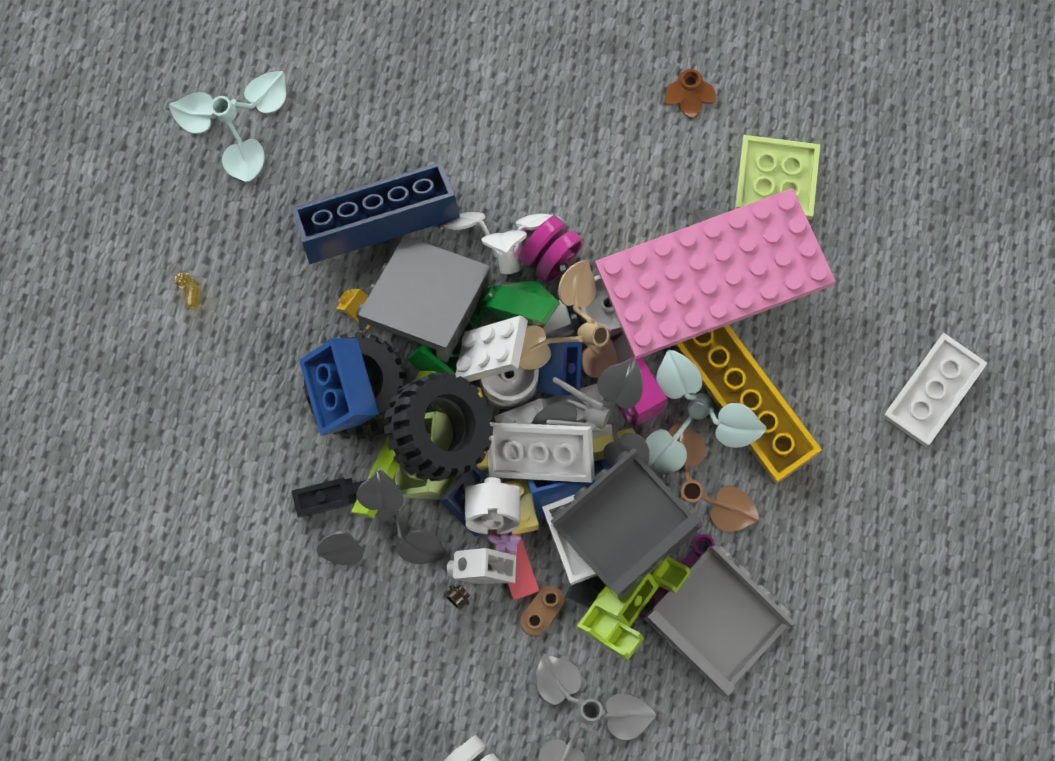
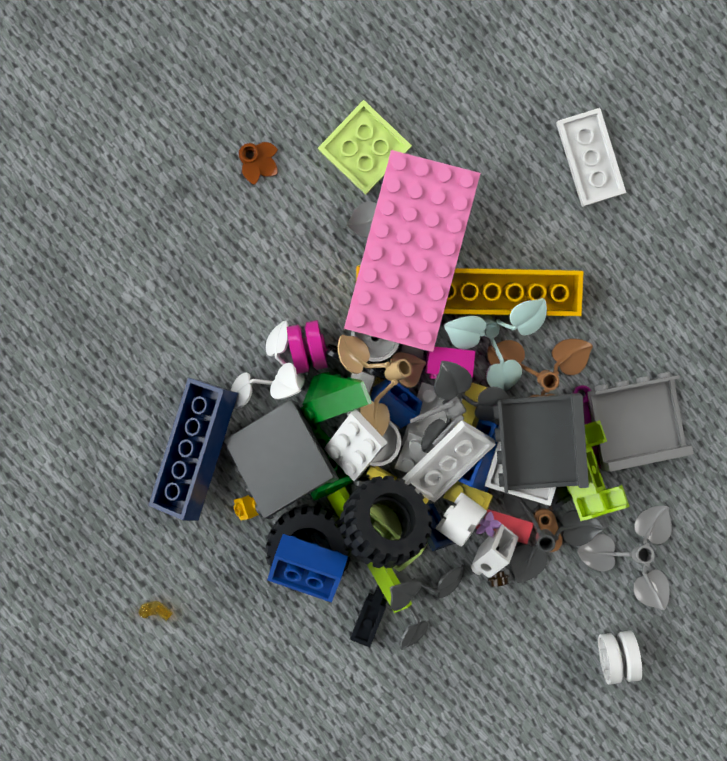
camera: 55 degrees left, 15 degrees up
light aqua plant [169,71,287,182] -> none
none -> dark grey plant [503,492,603,583]

